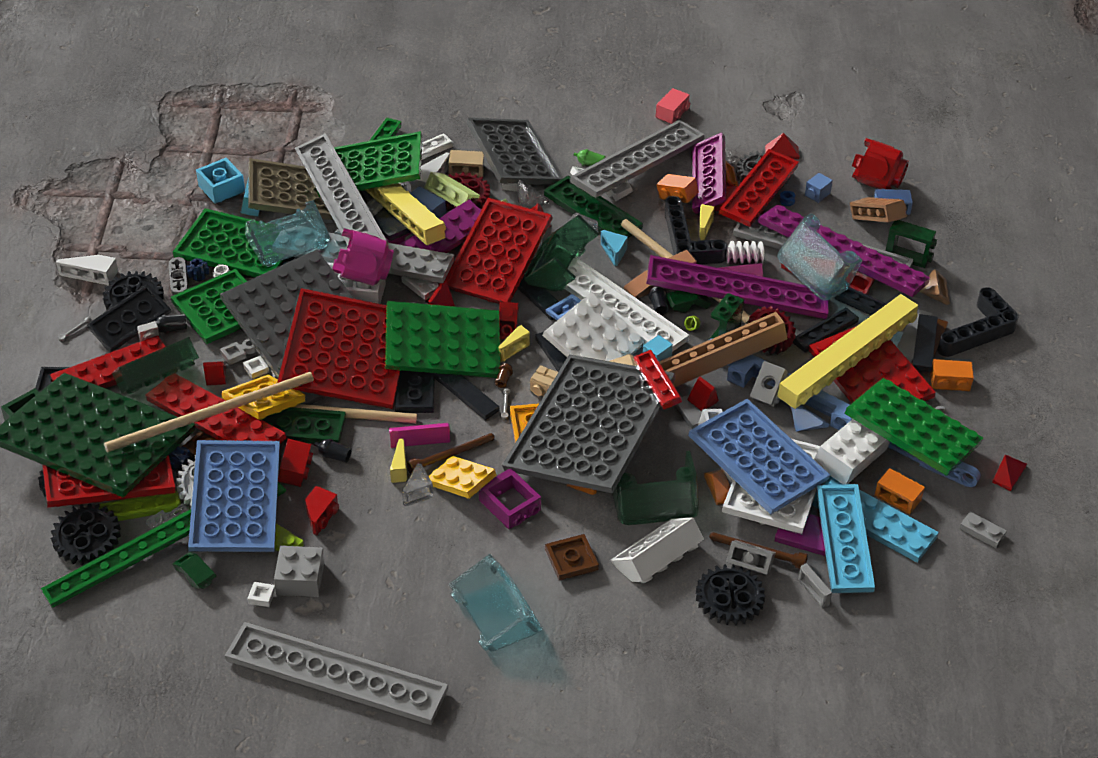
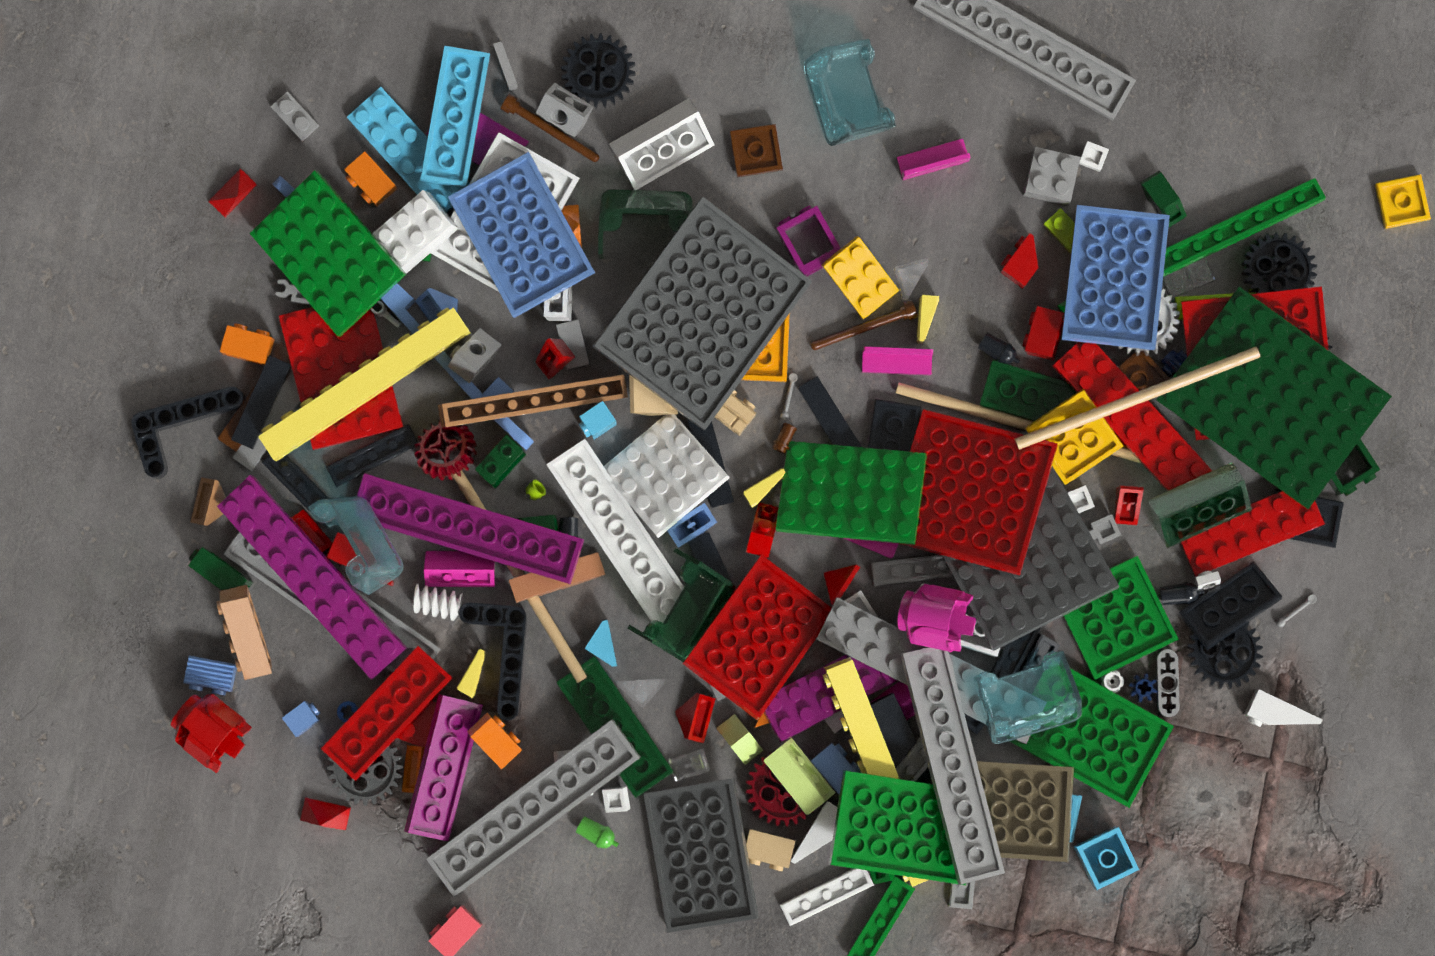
camera: 170 degrees left, 40 degrees up
red tile [633,350,682,410] -> none
none -> dark pink panel [896,139,971,180]

